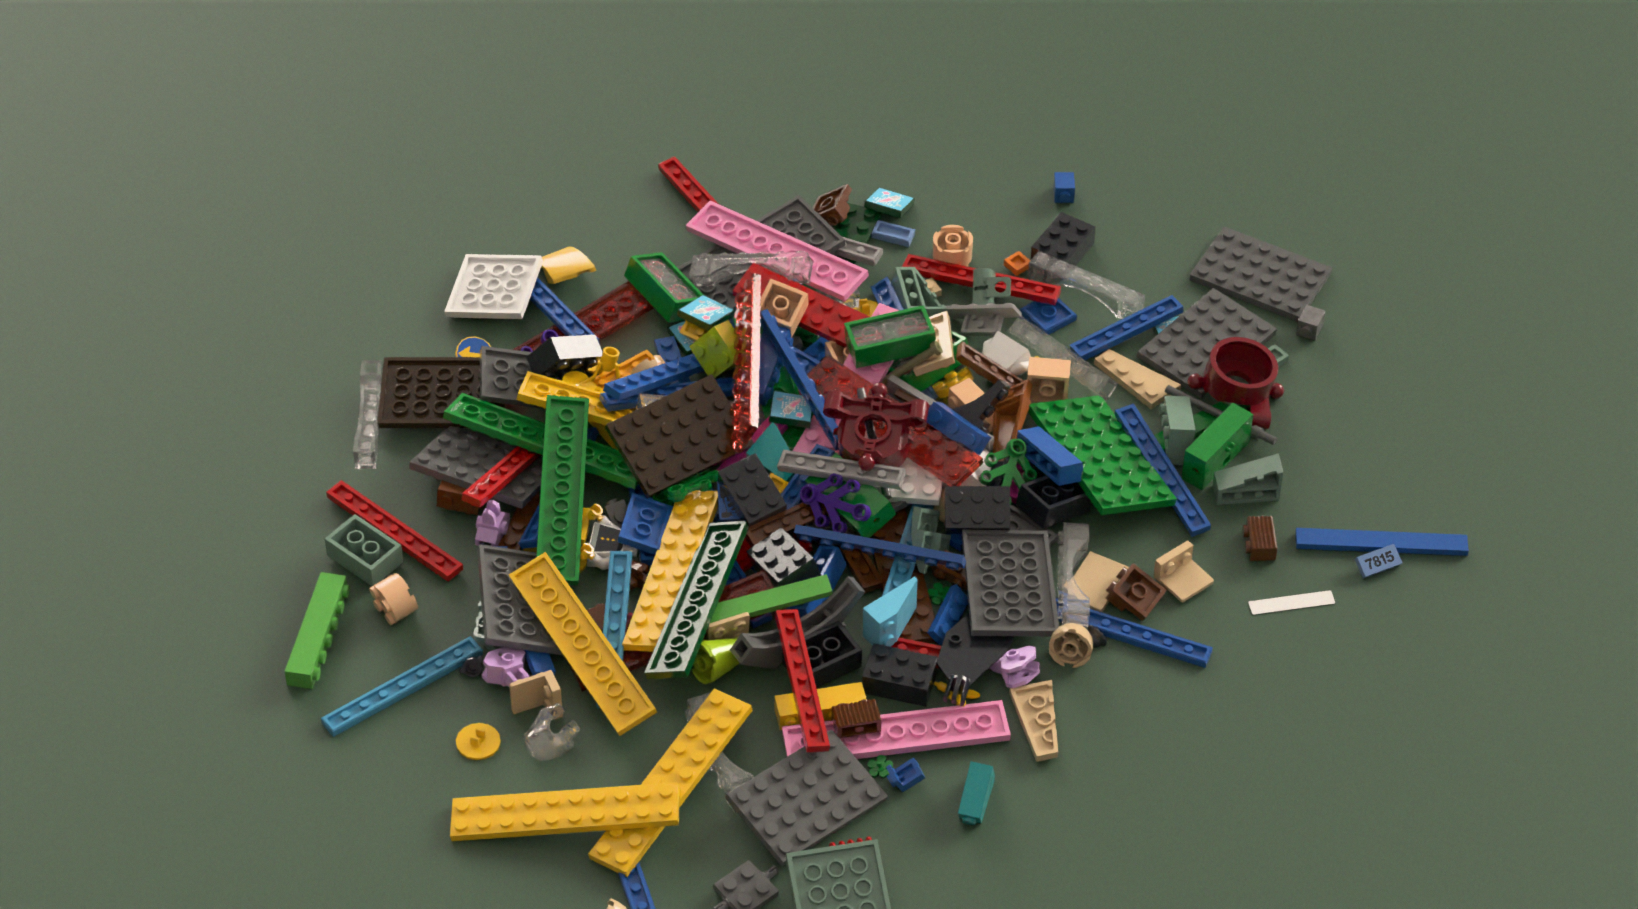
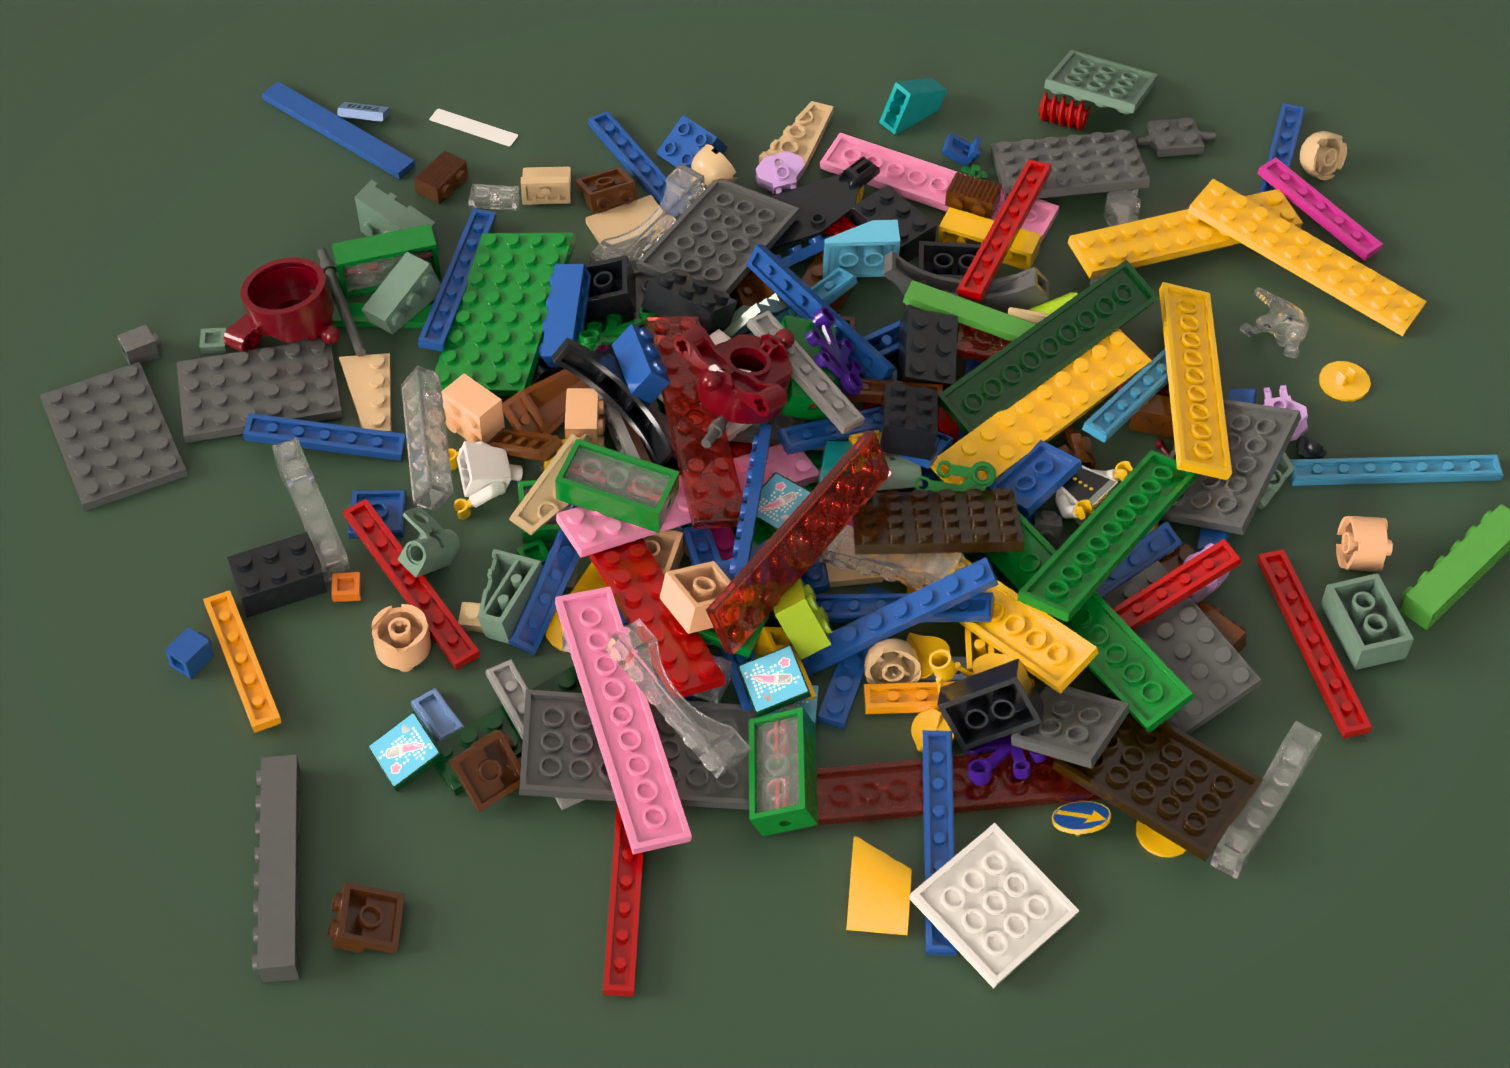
camera: 145 degrees left, 5 degrees up
tan bracket [509,670,563,719] -> none
light grey bracket [945,303,1022,337] -> none
none -> light orange plate [203,590,282,733]
none -> dark grey brick [252,754,301,983]
none -> reddish brown plate [327,882,405,954]
none -> clear plate [468,184,520,210]
none -> blue bracket [657,115,728,177]
none -> dark pink plate [1258,157,1383,261]

